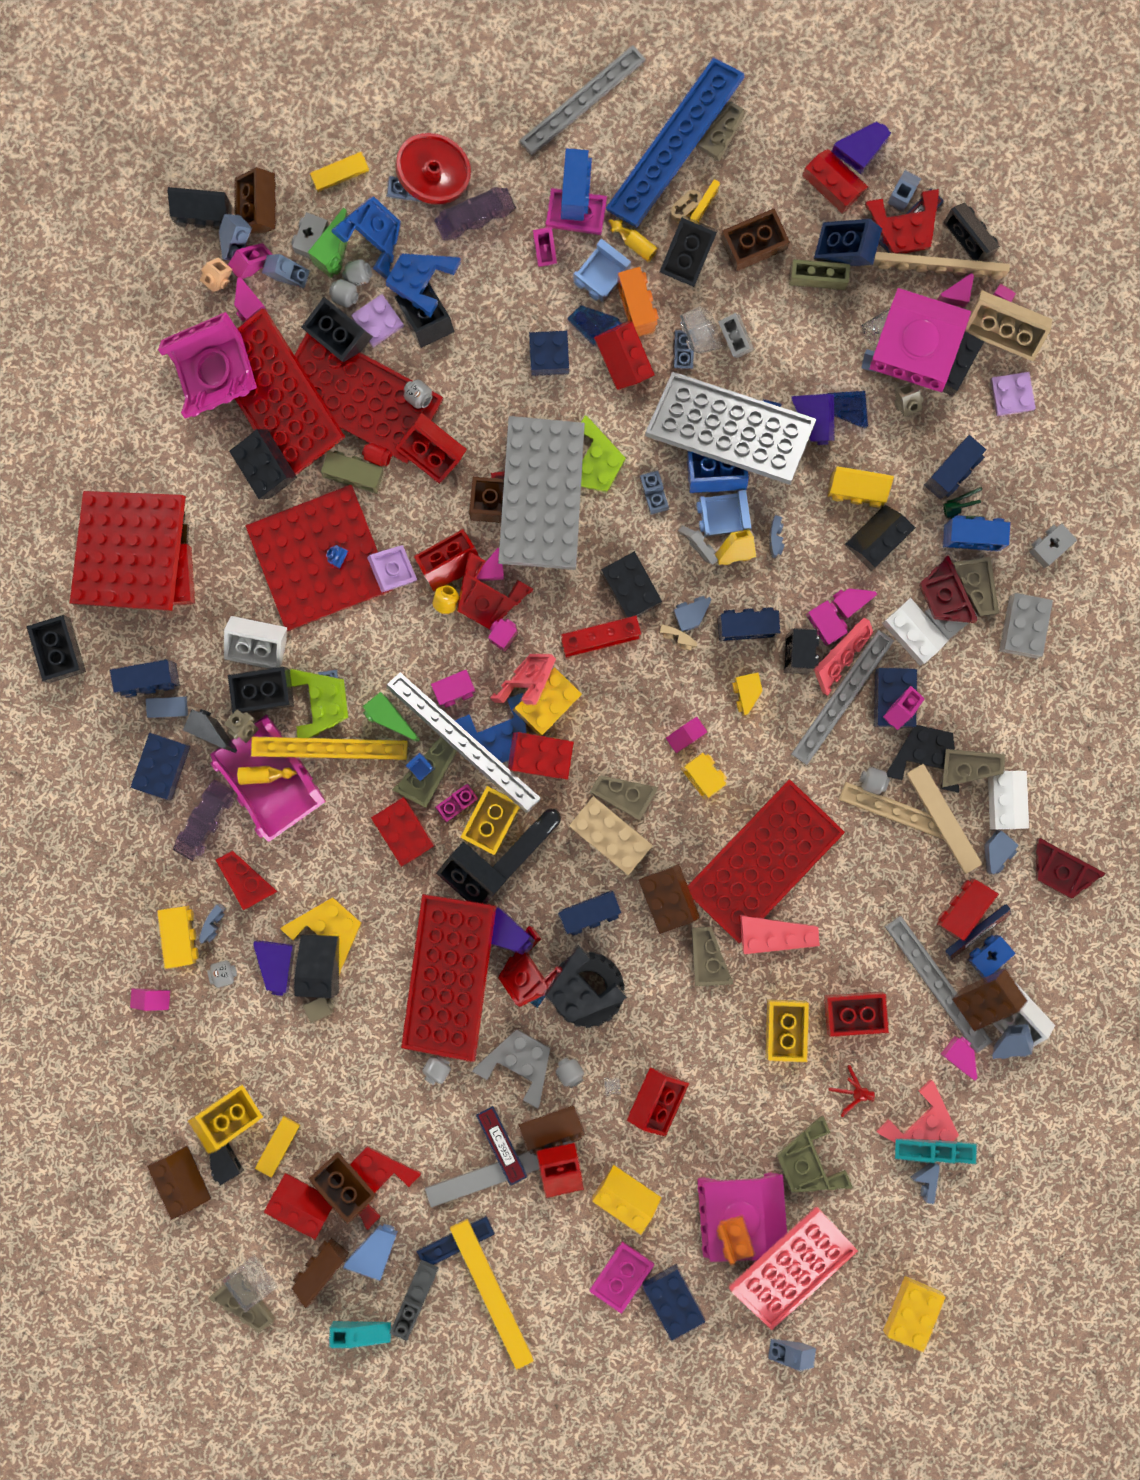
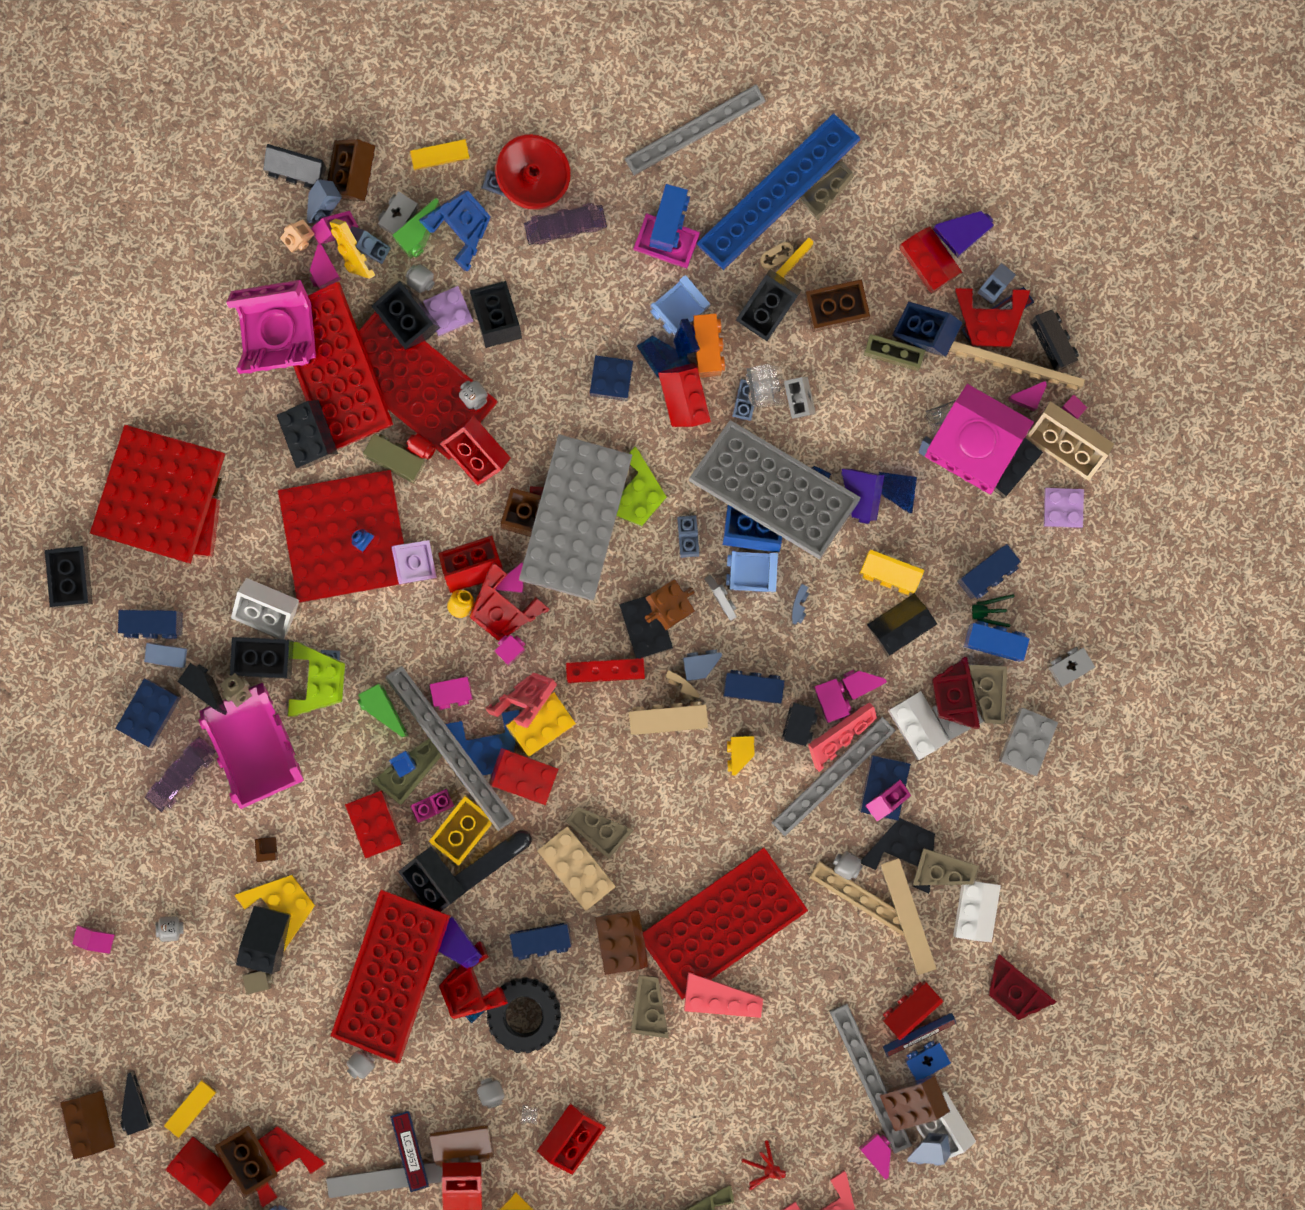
camera: 10 degrees right, 0 degrees up
yellow slope [157,906,199,969] -> none
yellow brick [188,1084,263,1154] -> none
sand blue slope [199,904,226,943] -> none
red wing [216,851,278,911] -> none
yellow wheel [237,766,297,785] -> none
yellow tile [251,737,408,760] -> none
dark purple slope [253,940,295,996] -> none
light grey head [343,259,372,287] -> none
blue wing [386,253,461,317] -> none
light grey wing [472,1029,550,1109] -> none
dark pink slope [533,227,557,267] -> none
black wing [545,944,627,1022] -> none
yellow wheel [609,219,658,262] -> none
dark pink slope [666,717,707,753] -> none
yellow brick [681,753,727,799] -> none
yellow slope [715,529,756,565] -> none
yellow brick [765,999,809,1062] -> none
red brick [824,991,889,1037] -> none
dark tan brick [894,383,924,417] -> none
sand blue slope [984,830,1019,875] -> none
none -> reddish brown panel [254,837,278,862]
none -> yellow wing [330,219,375,279]
none -> tan brick [629,701,708,735]
none -> dark orange plate [645,579,695,630]
none -> clear blue wing [673,318,700,357]

